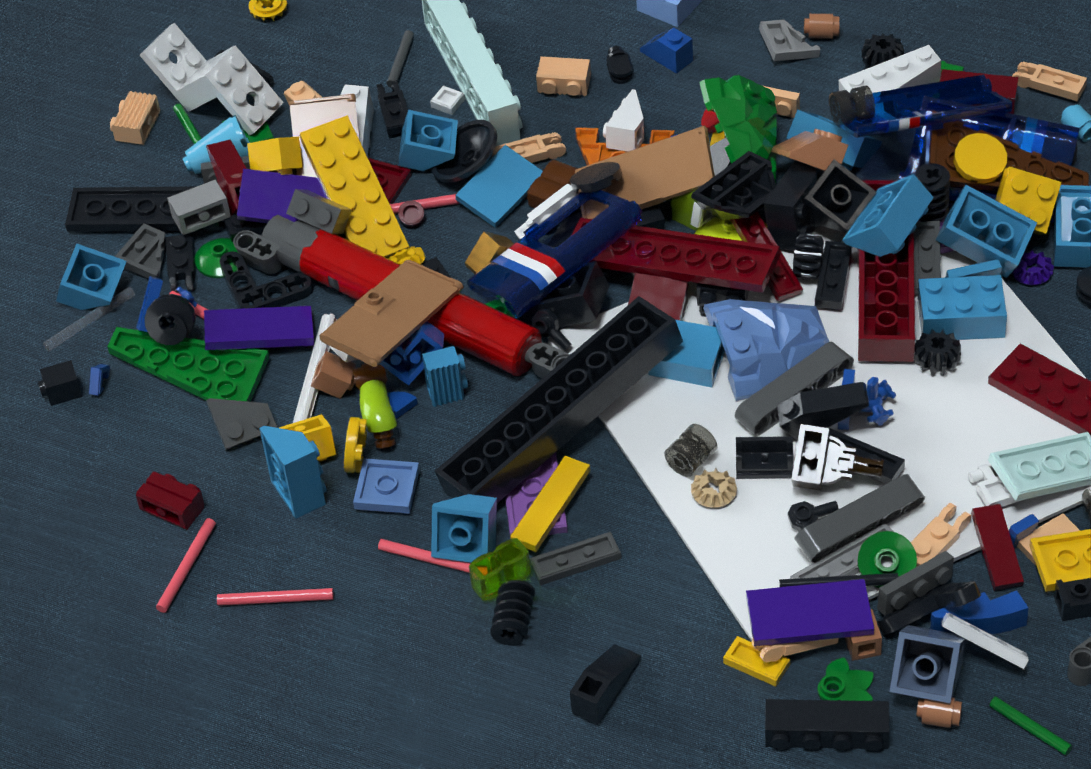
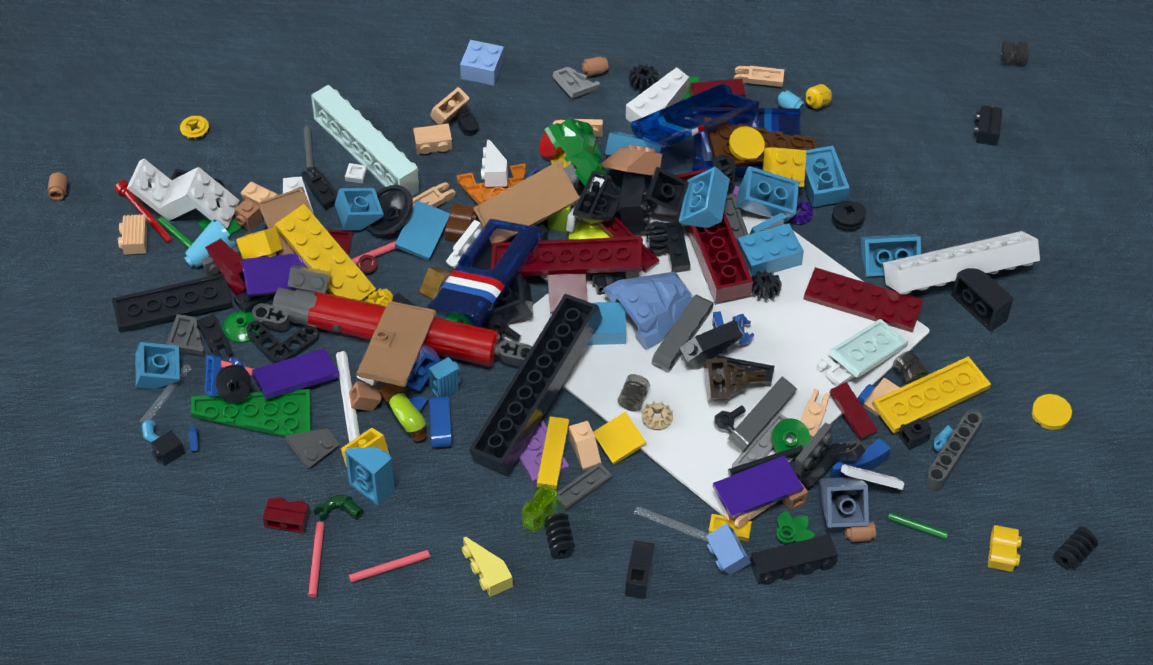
camera: 25 degrees left, 5 degrees up
light grey brick [167,180,231,235] -> none
yellow tile [344,417,367,473] -> none
medium blue plate [353,458,420,514] -> none
coral bar [378,539,489,577] -> none
dark azure slope [431,494,497,565] -> none
black tile [570,162,623,193] -> none
blue slope [640,28,693,74] -> none
black hinge [736,436,793,479] -> none
clear smoke wheel [829,85,875,125] -> none
none -> nougat brick [47,172,68,200]
none -> red piece [115,180,172,242]
none -> dark azure arm [142,420,160,442]
none -> nougat brick [234,198,263,232]
none -> dark green piece [314,495,364,521]
none -> blue beam [429,396,452,448]
none -> light nougat brick [430,87,469,125]
none -> light yellow slope [462,537,513,597]
none -> light nougat slope [569,421,601,471]
none -> yellow tile [593,411,647,465]
none -> clear bar [635,506,709,542]
none -> medium blue brick [706,523,751,575]

